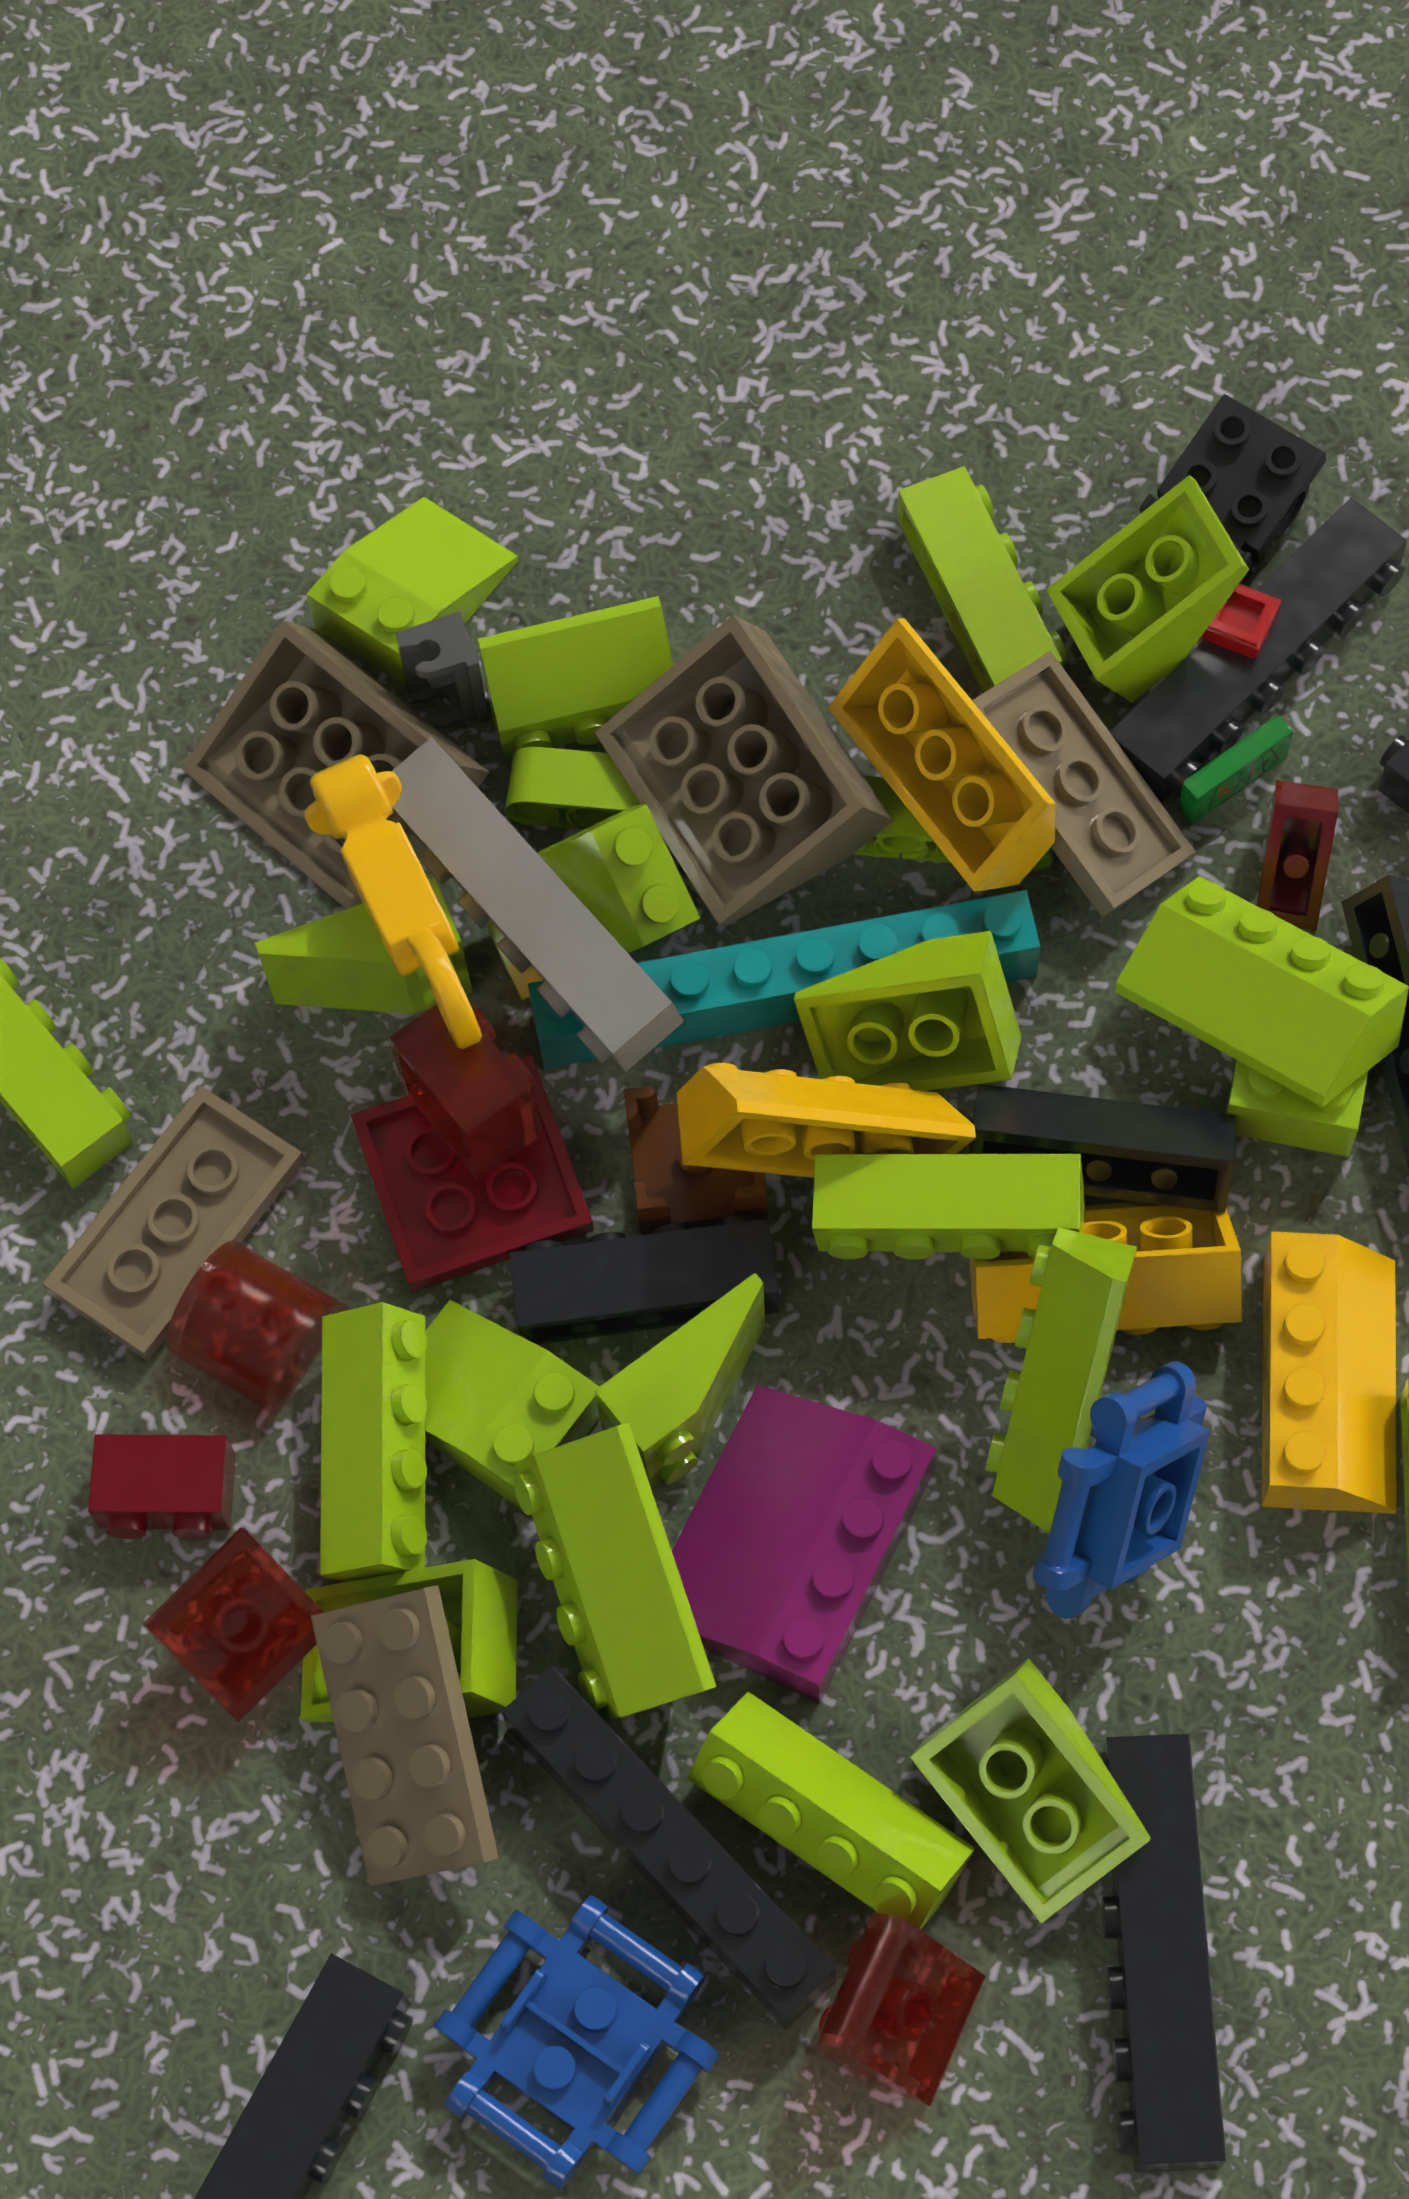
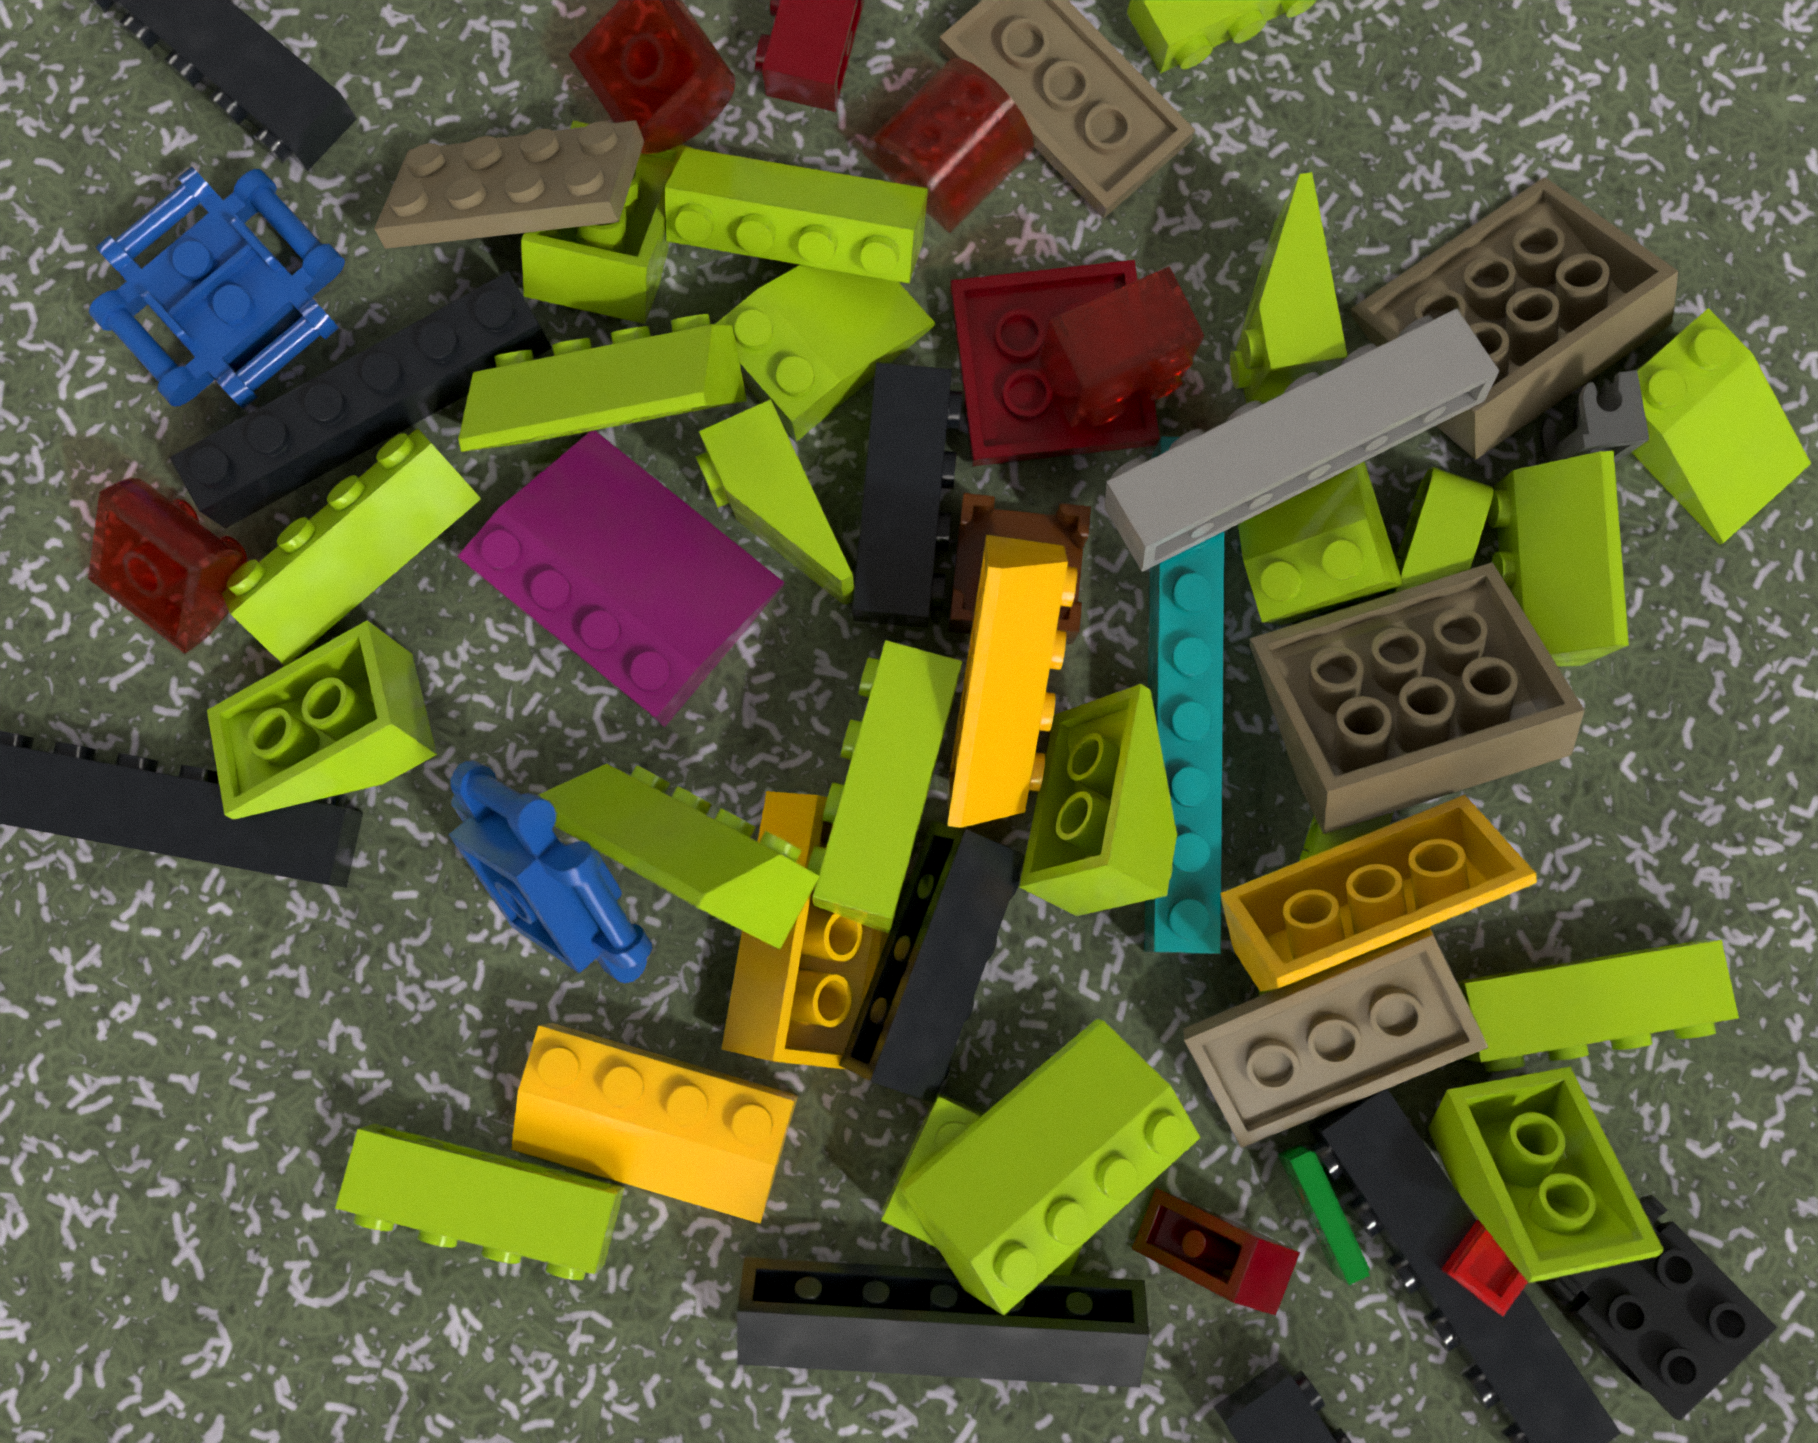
camera: 95 degrees right, 15 degrees up
yellow animal [304,754,482,1049] -> none

